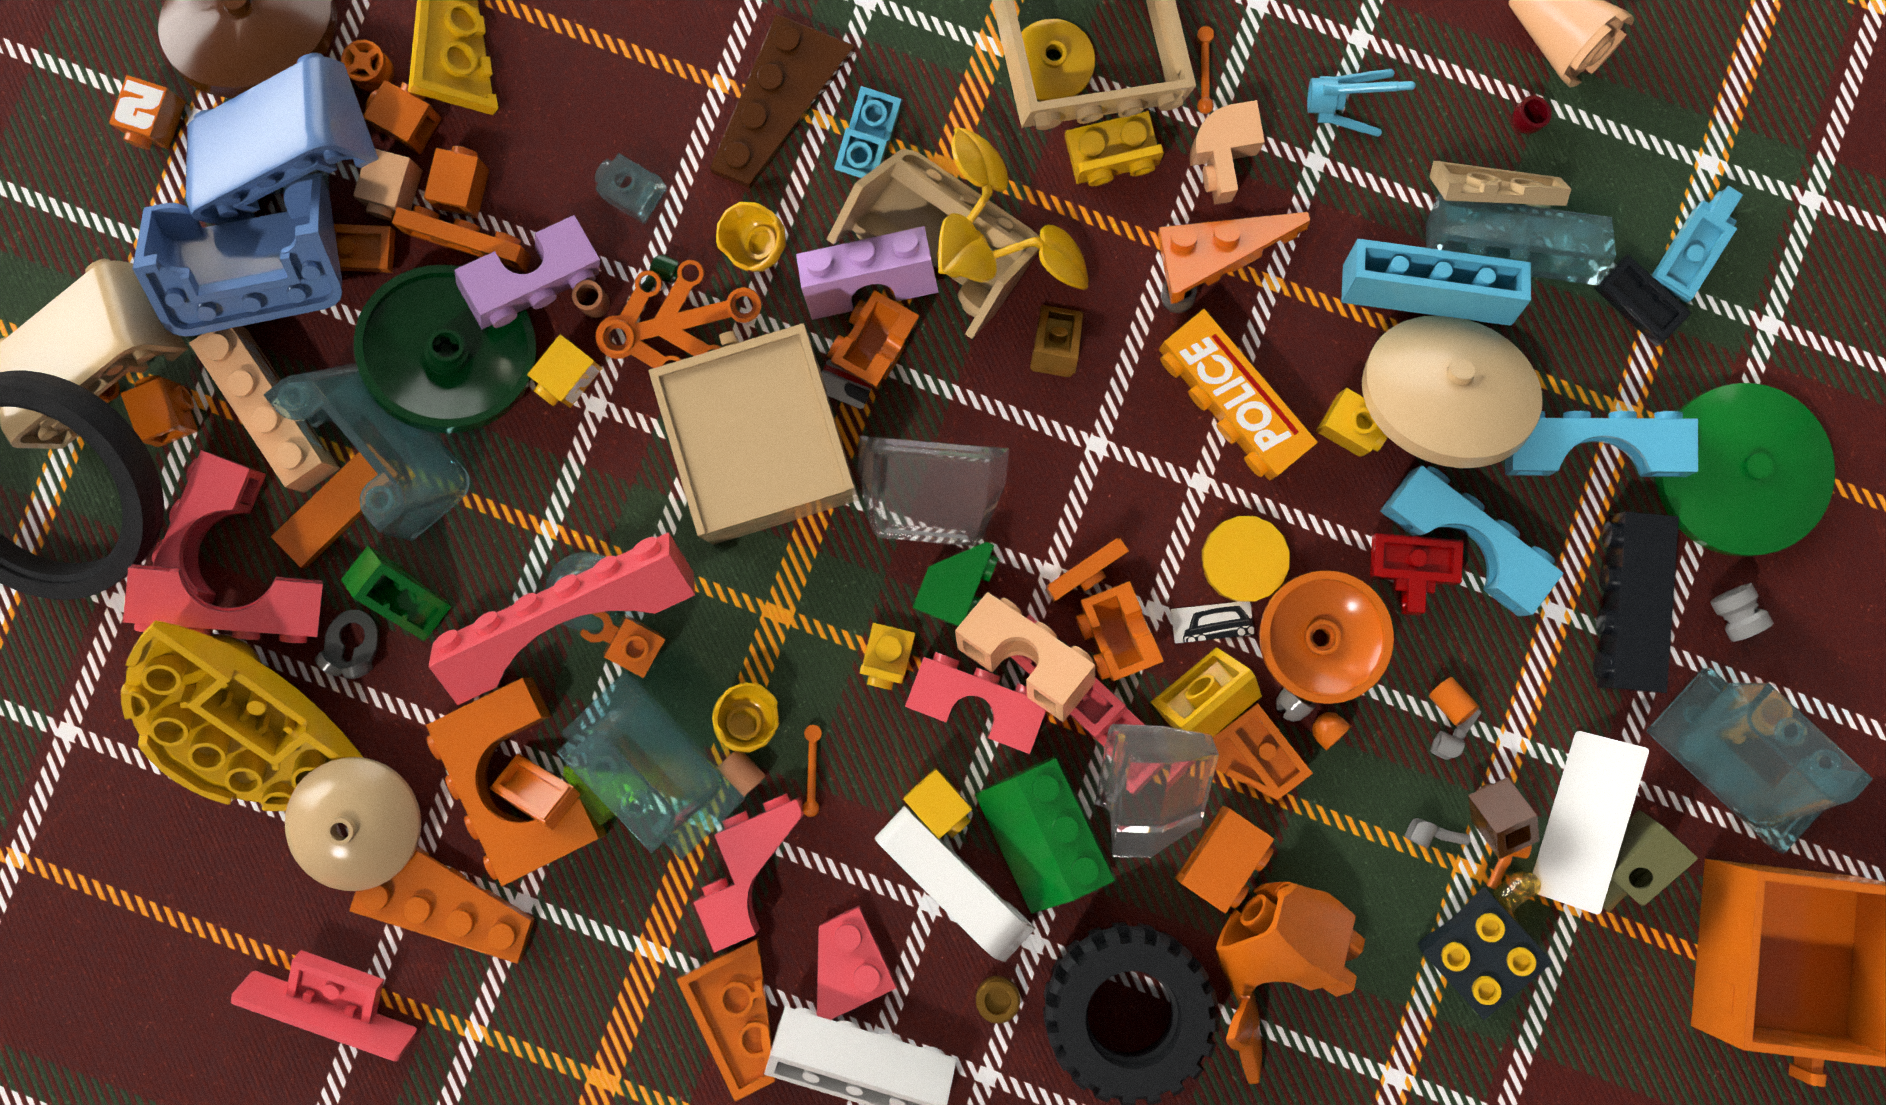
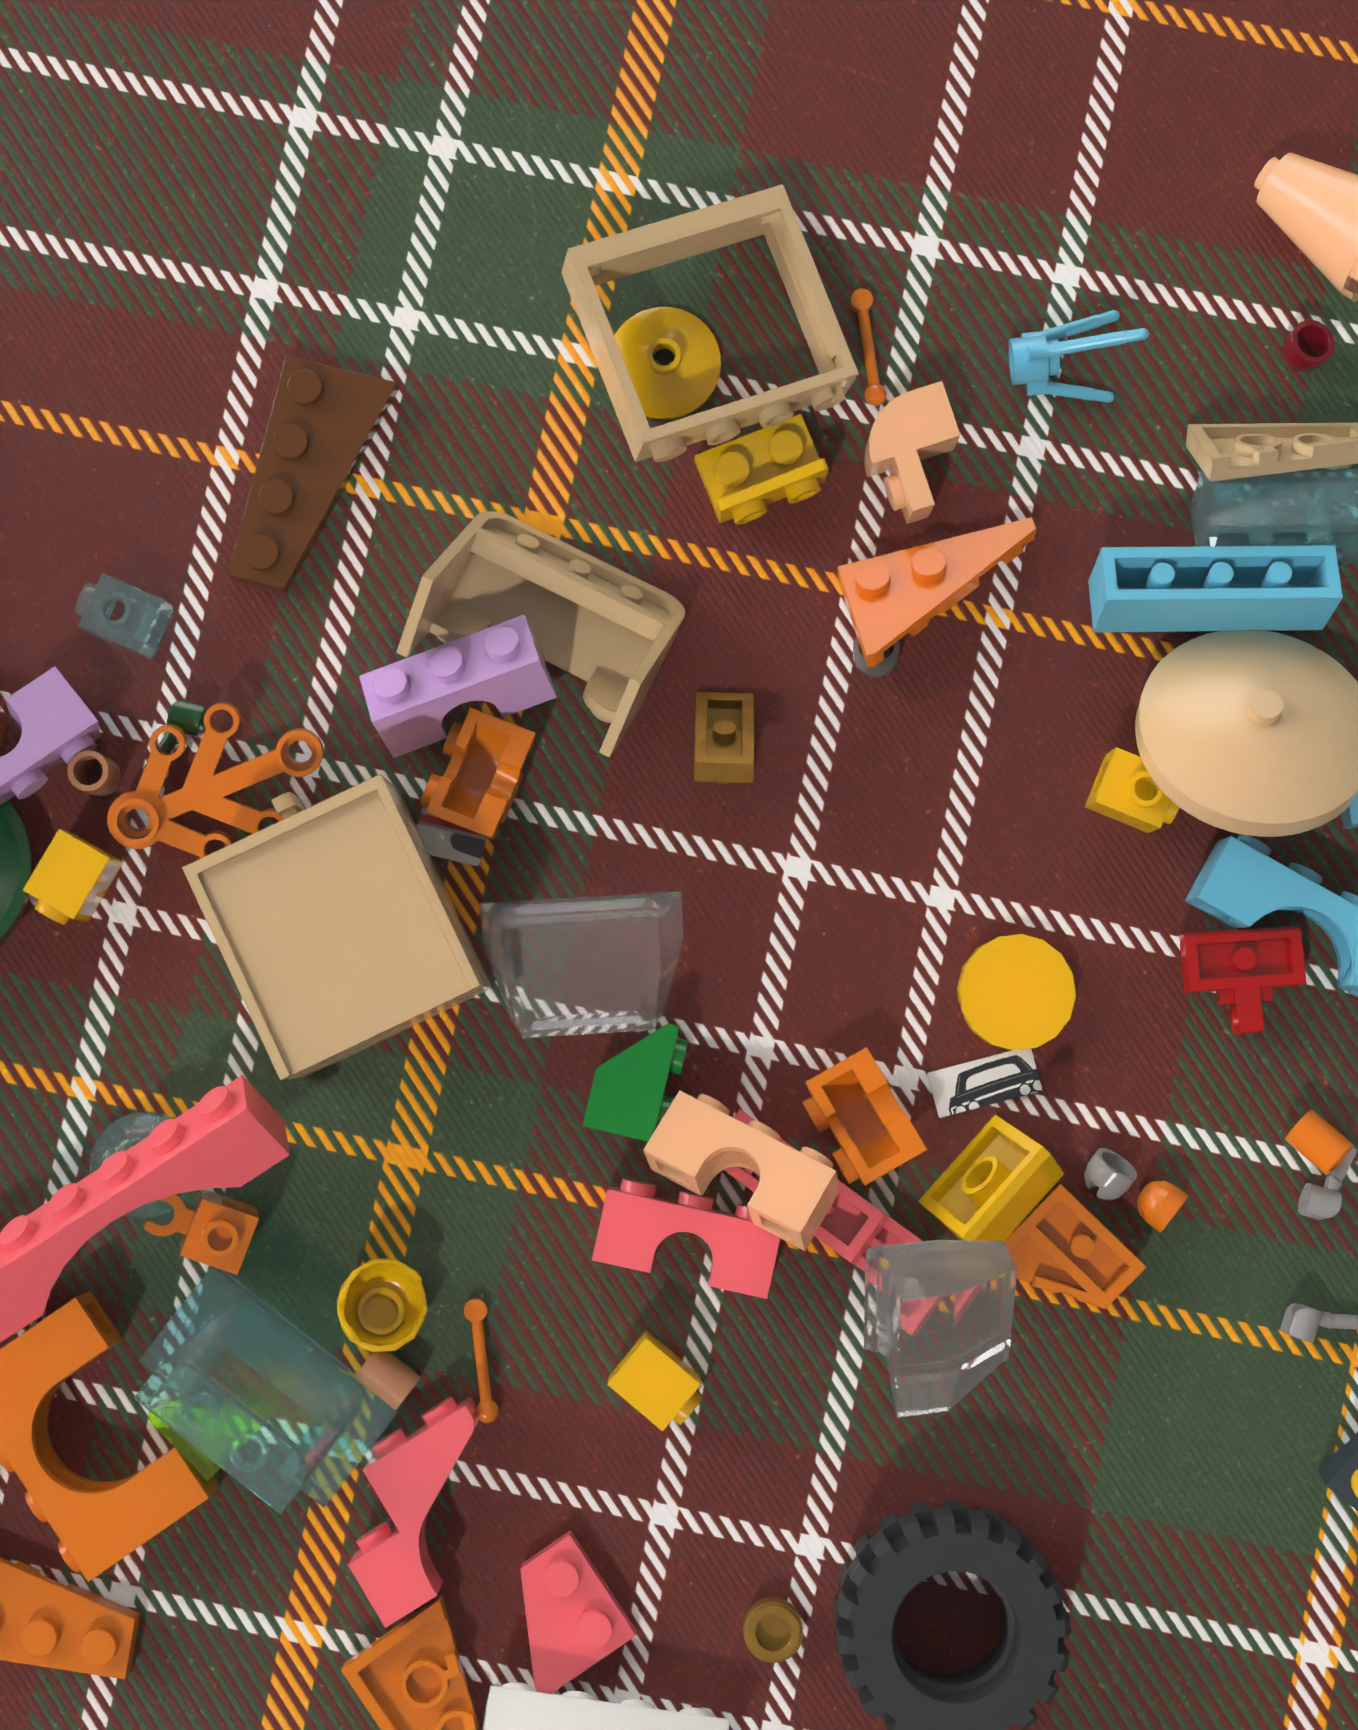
camera: 10 degrees left, 0 degrees up
orange tile [489,753,581,830] -> none
yellow hair [716,202,786,272] -> none
medium azure slope [834,86,903,178] -> none
yellow bracket [859,623,916,690] -> none
white beam [874,805,1035,962] -> none
yellow plant [936,127,1089,290] -> none
green slope [974,756,1115,914] -> none
orange plate [1045,538,1129,602] -> none
light orange brick [1159,309,1318,481] -> none
orange brick [1175,806,1274,914] -> none
orange hips [1216,882,1365,1084] -> none
orange dish [1259,571,1394,704] -> none

